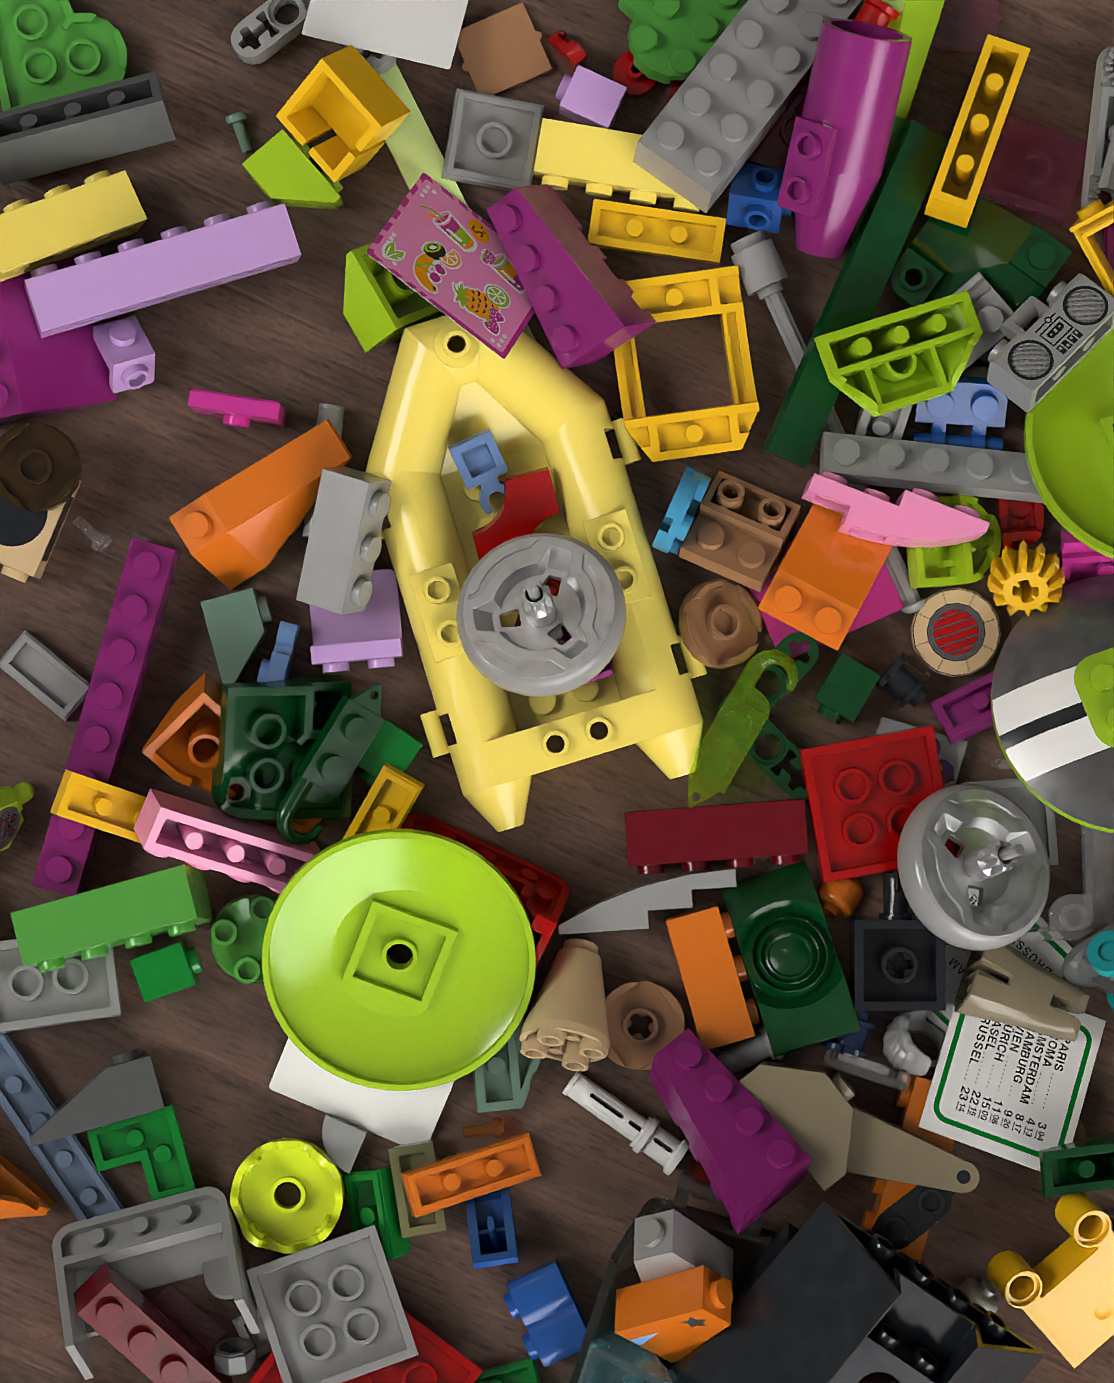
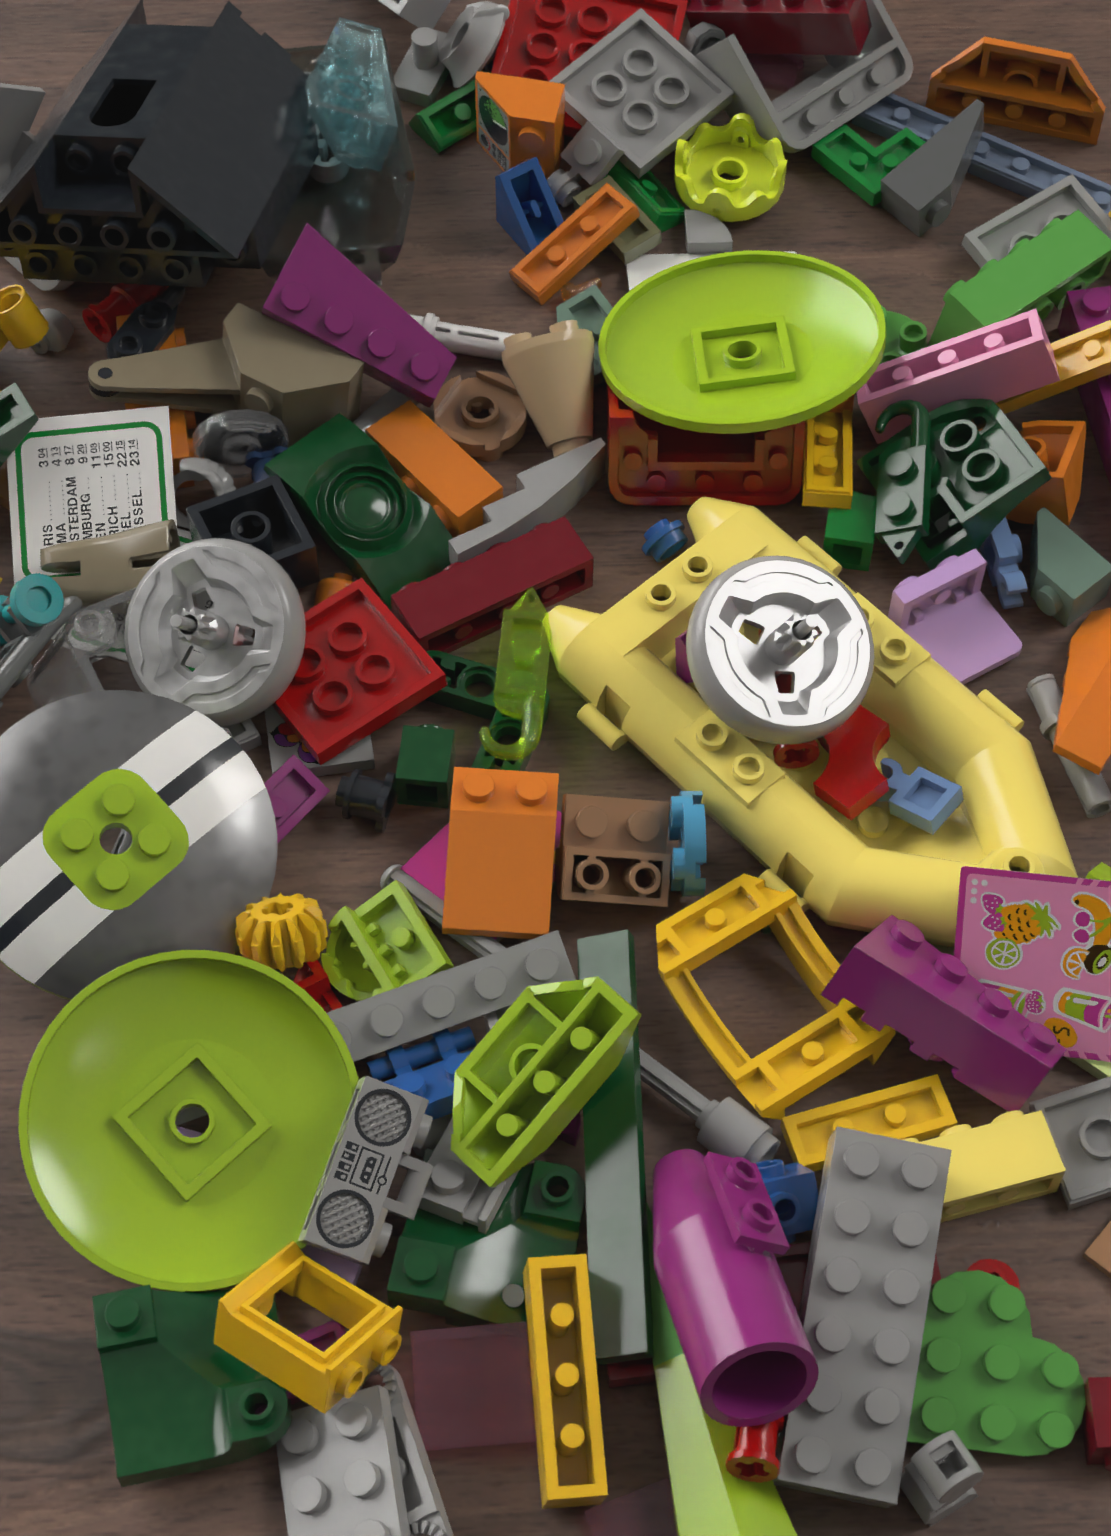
camera: 155 degrees right, 30 degrees down
green brick [129,939,204,1003] -> none
light grey brick [296,467,391,615] -> none
blue brick [503,1258,594,1367] -> none
red tile [546,29,587,73] -> none
lavender brick [555,65,627,129] -> none
orange slope [615,1265,733,1363] -> none
light grey slope [633,1209,733,1292] -> none
medium nougat tile [679,578,762,669] -> none
bright pink slope [802,472,990,547] -> none
tile [910,588,1001,677] -> none
none -> orange slope [475,71,565,180]
none -> light grey piece [502,1284,525,1307]
none -> light grey plate [547,120,625,207]
none -> blue plate [641,518,688,563]

